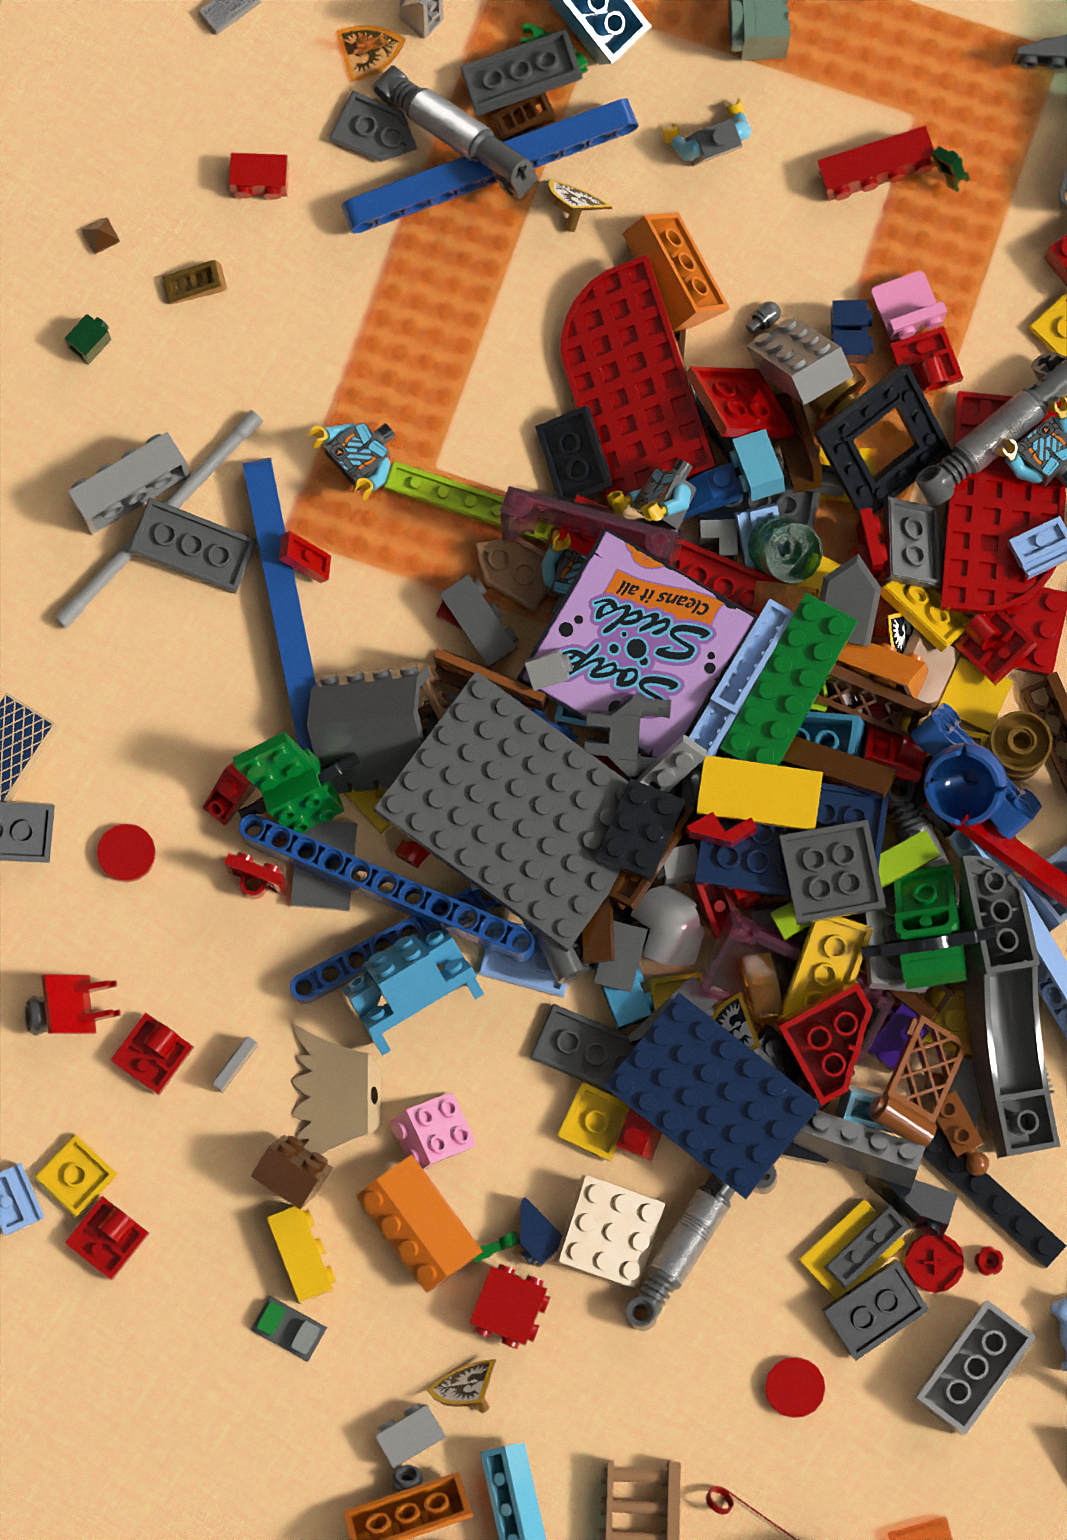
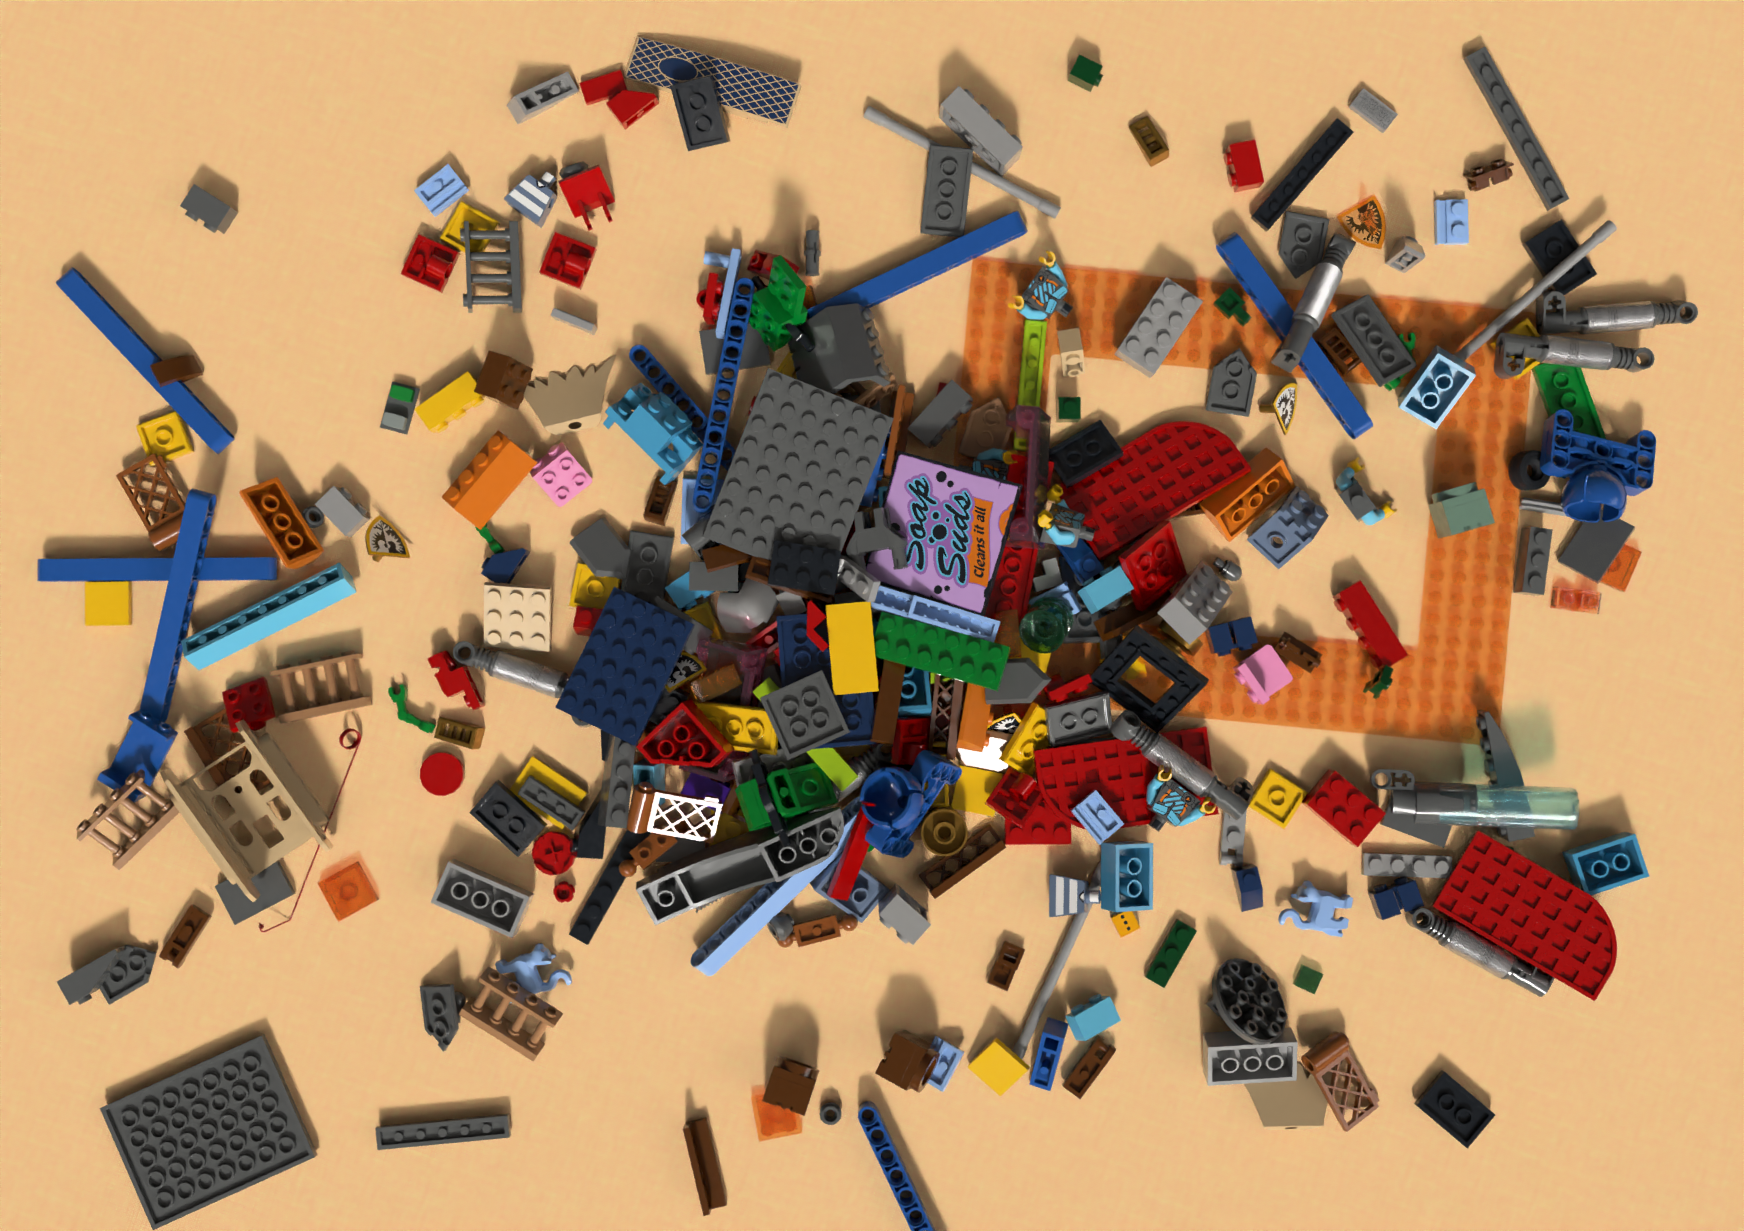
camera: 80 degrees right, 10 degrees up
reddish brown slope [82,217,120,255] -> none
red tile [97,823,156,883] -> none
red plate [279,531,332,584] -> none
red brick [469,1264,551,1350] -> none
light grey brick [524,648,573,691] -> none
red plate [889,326,964,394] -> none
none -> green piece [388,684,436,733]
none -> red plate [427,650,485,710]
none -> pearl gold slope [434,717,485,749]
none -> dark grey fence [460,221,522,313]
none -> sand blue torso [504,171,557,228]
none -> dark grey tile [570,517,631,580]
none -> reddish brown slope [643,476,678,526]
none -> light blue piece [703,248,742,339]
none -> dark grey pin [804,230,821,276]
none -> dark green brick [1056,397,1081,423]
none -> tan slope [1057,328,1085,377]
none -> light grey brick [1114,277,1203,378]
none -> dark grey tile [1205,348,1257,417]
none -> dark green plate [1213,287,1252,327]
none -> sand blue bracket [1247,486,1329,569]
none -> black plate [1251,118,1354,232]
none -> reddish brown hinge [1274,631,1322,673]

